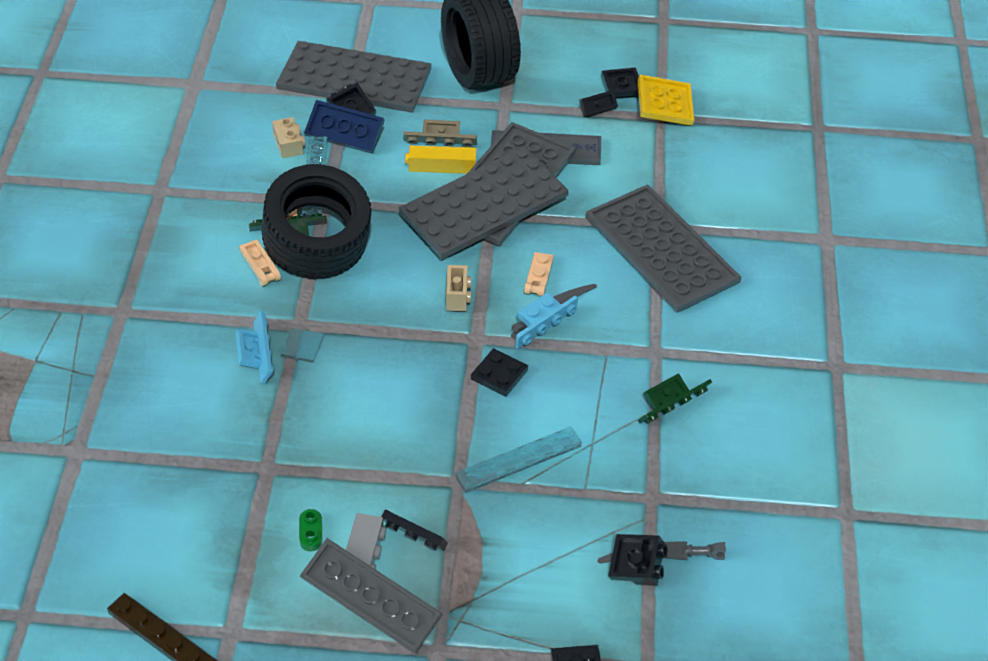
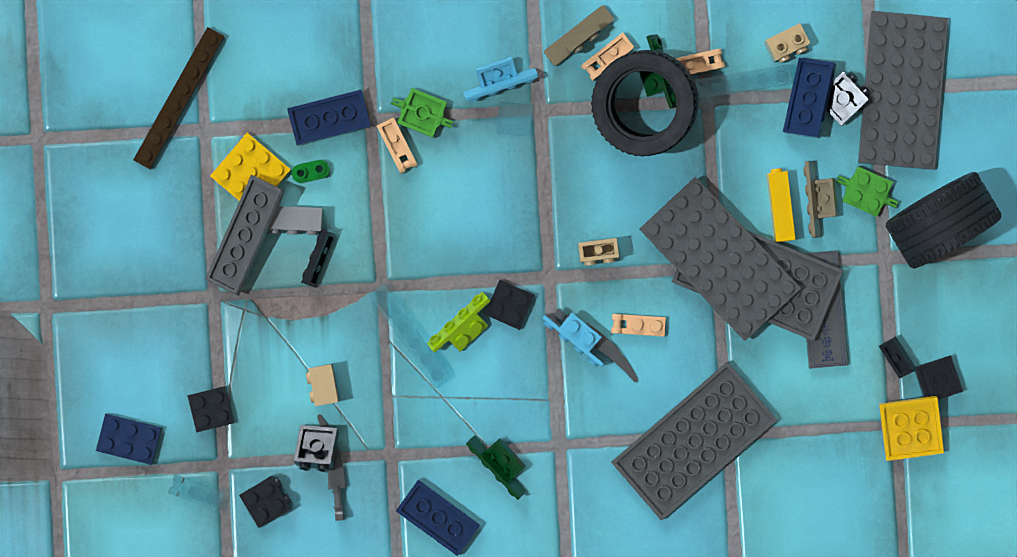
camera: 80 degrees right, 40 degrees up
none -> yellow plate [210,133,291,201]
none -> black plate [239,475,293,528]
none -> dark blue plate [287,89,371,146]
none -> tan brick [306,364,339,406]
none -> light nougat plate [377,117,418,174]
none -> bright green plate [391,88,454,138]
none -> dark blue plate [396,479,480,557]
none -> lime bracket [427,292,490,353]
none -> dark tan bracket [544,5,614,66]
none -> bright green plate [836,166,898,217]

